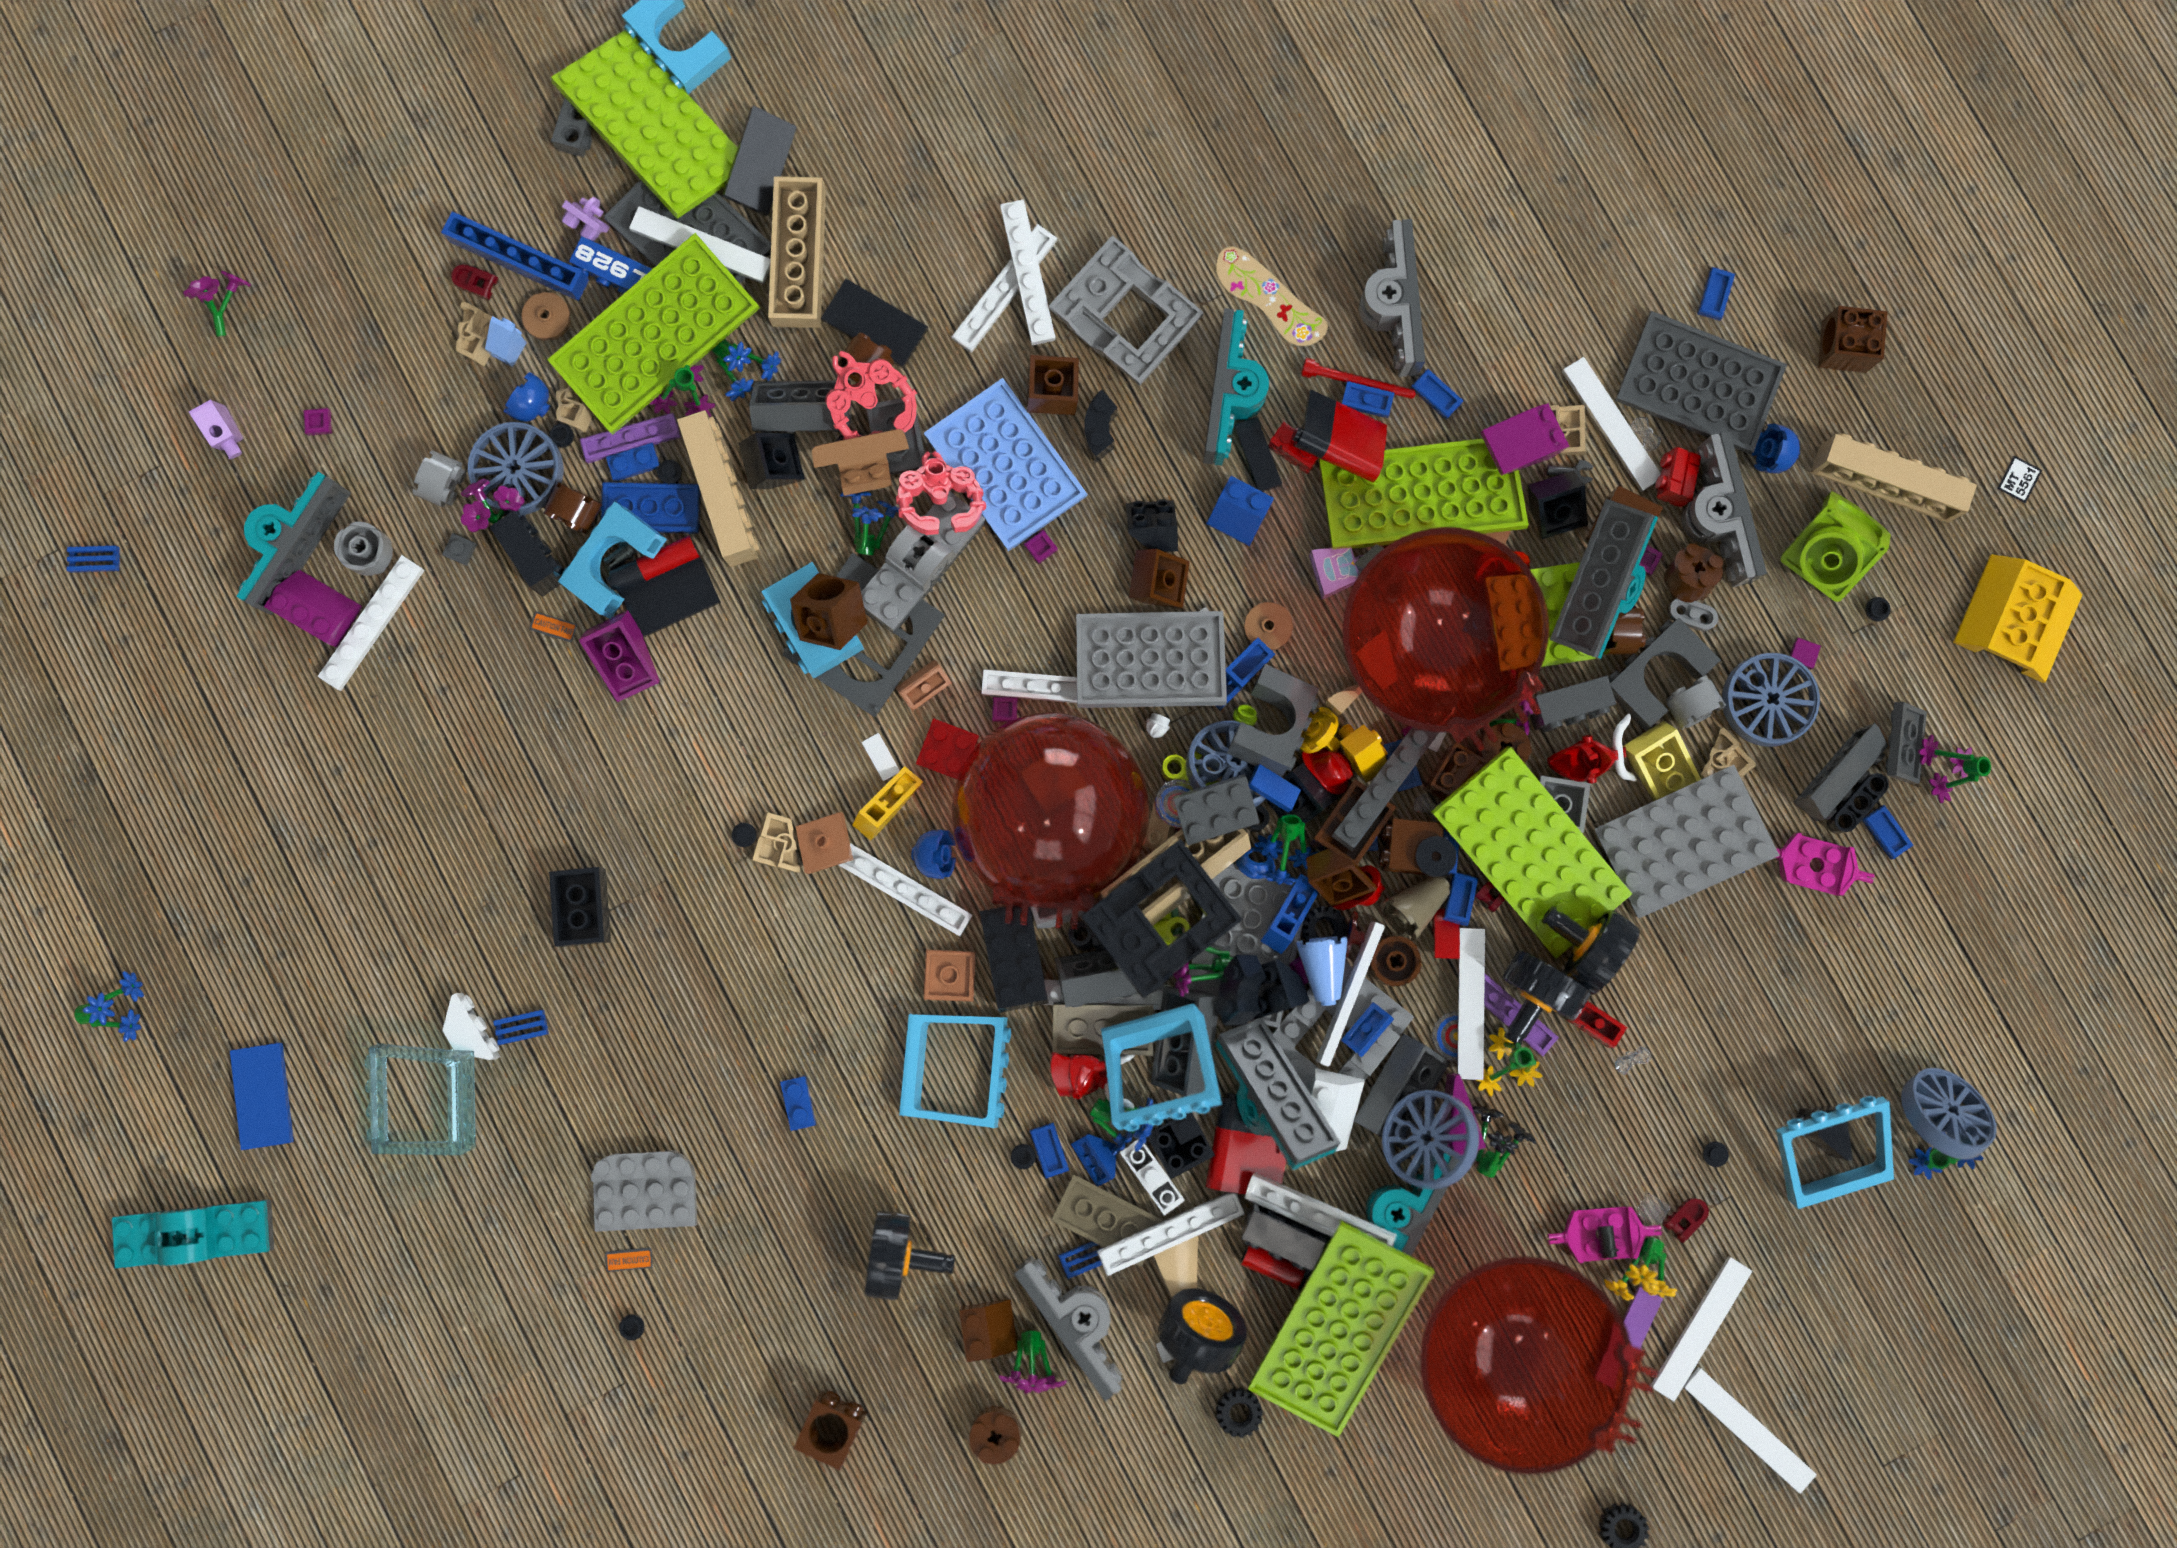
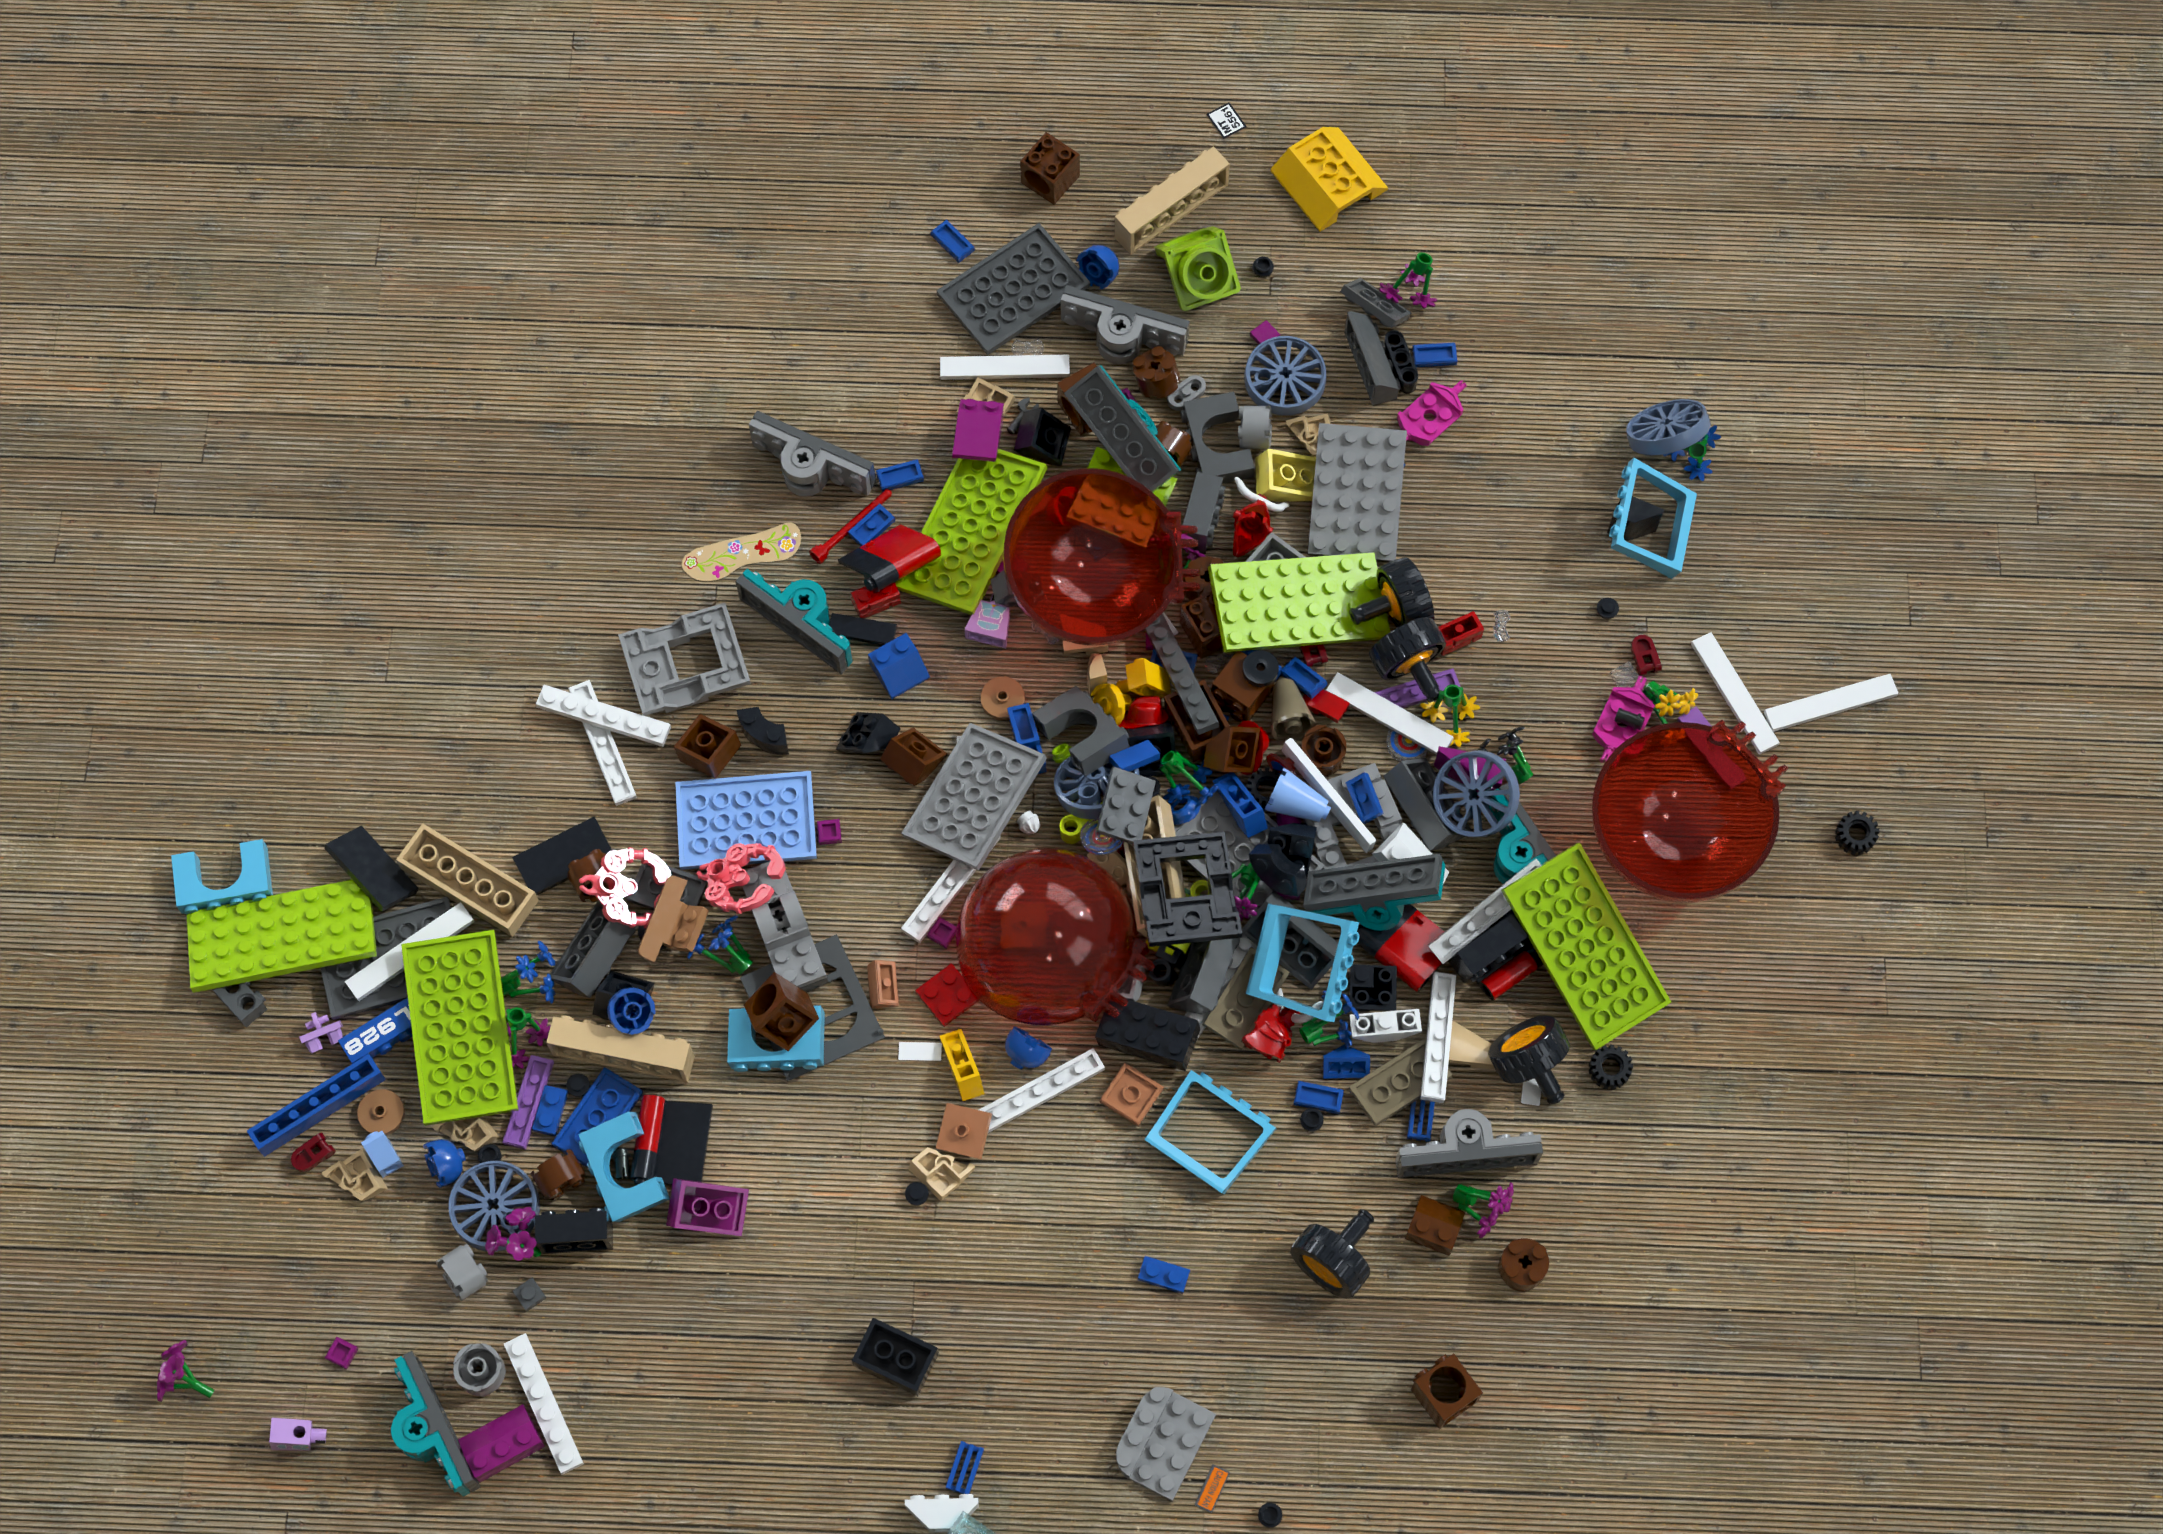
camera: 60 degrees left, 15 degrees down
sticker [529,612,577,643] -> none
red brick [1655,447,1701,507] -> none
none -> blue cylinder [607,987,656,1035]

